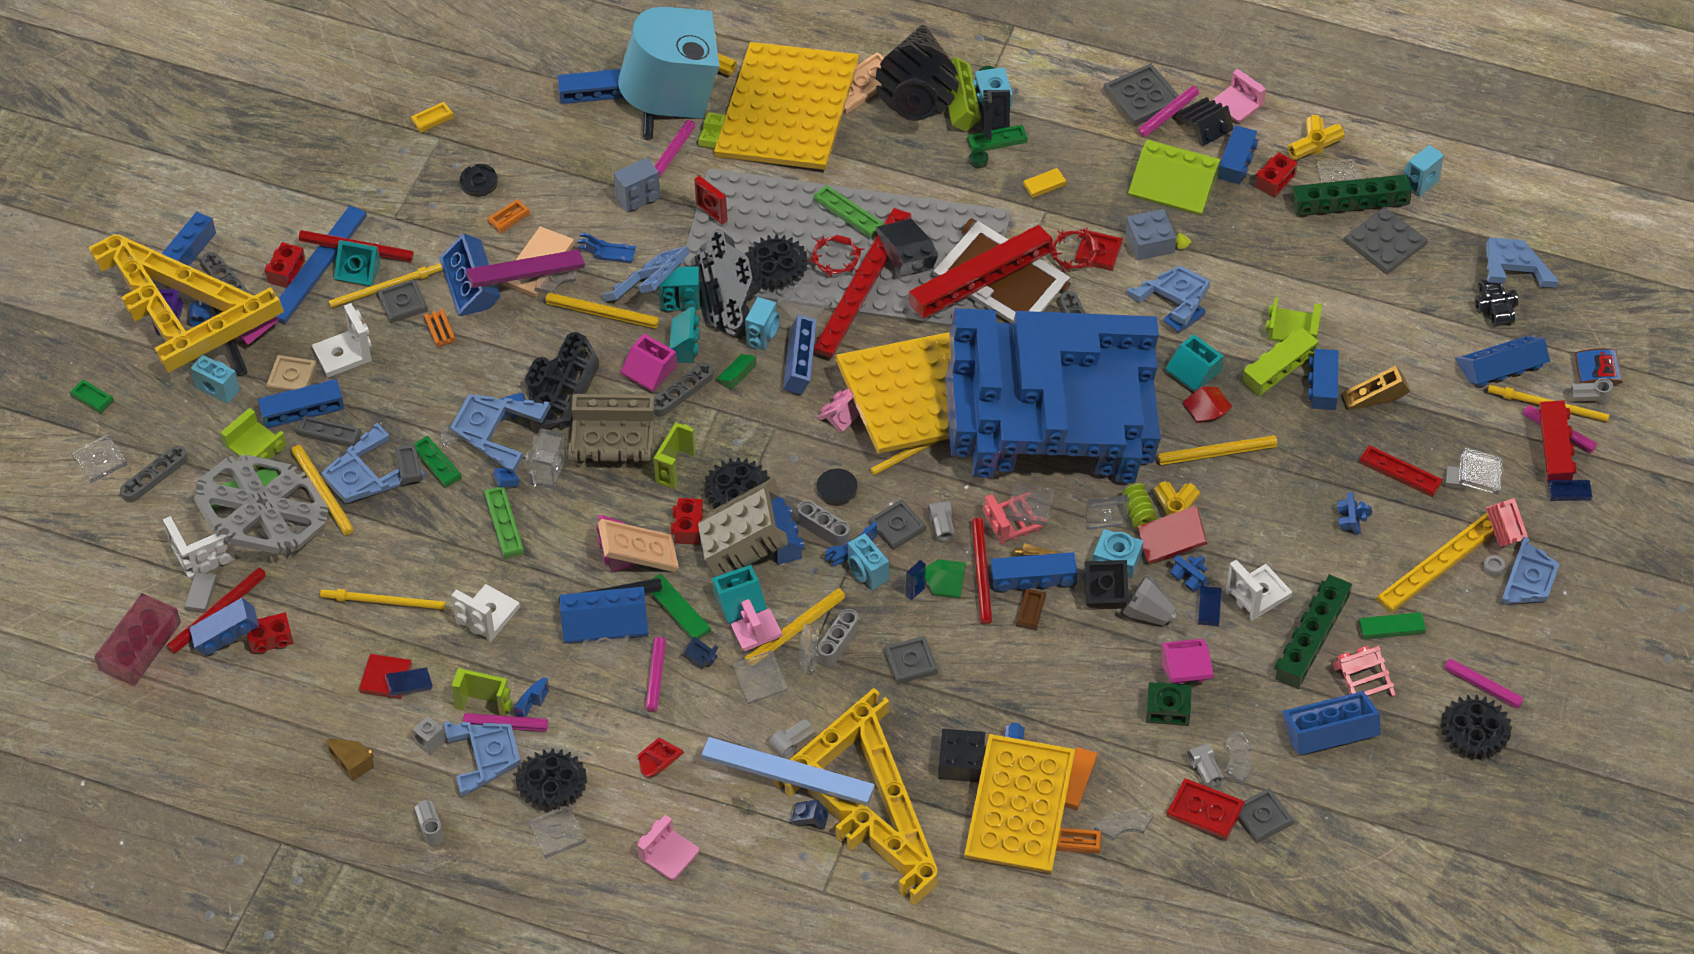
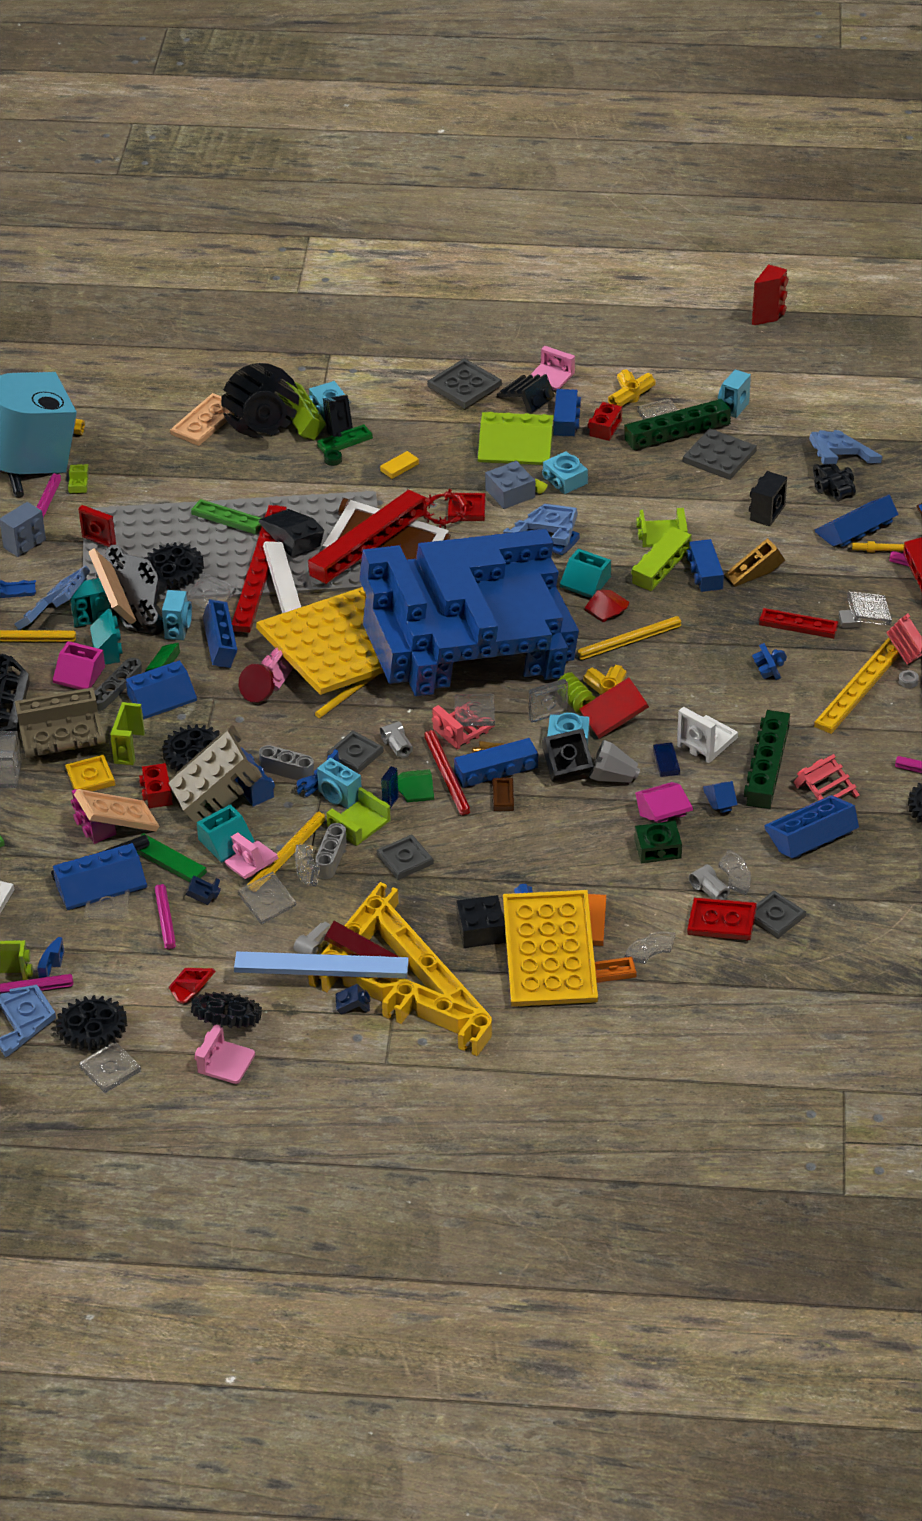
camera: 15 degrees left, 10 degrees down
yellow plate [714,42,859,170] -> none
red piece [808,234,865,278] -> none
black tile [817,468,858,506] -> none
dark pink axle [1138,85,1199,137] -> none
blue hips [1170,555,1209,592] -> none
green tile [1359,612,1426,640] -> none
none -> yellow tile [65,755,115,791]
none -> light nougat tile [89,548,136,624]
none -> blue slope [126,660,197,720]
none -> black gear [191,992,262,1028]
none -> dark red tile [238,664,275,703]
none -> white tile [263,541,301,613]
none -> dark red tile [323,920,399,957]
none -> lime panel [326,787,391,846]
none -> medium azure brick [542,451,588,494]
none -> blue slope [703,781,738,813]
none -> black brick [749,471,787,526]
none -> red slope [752,264,789,325]

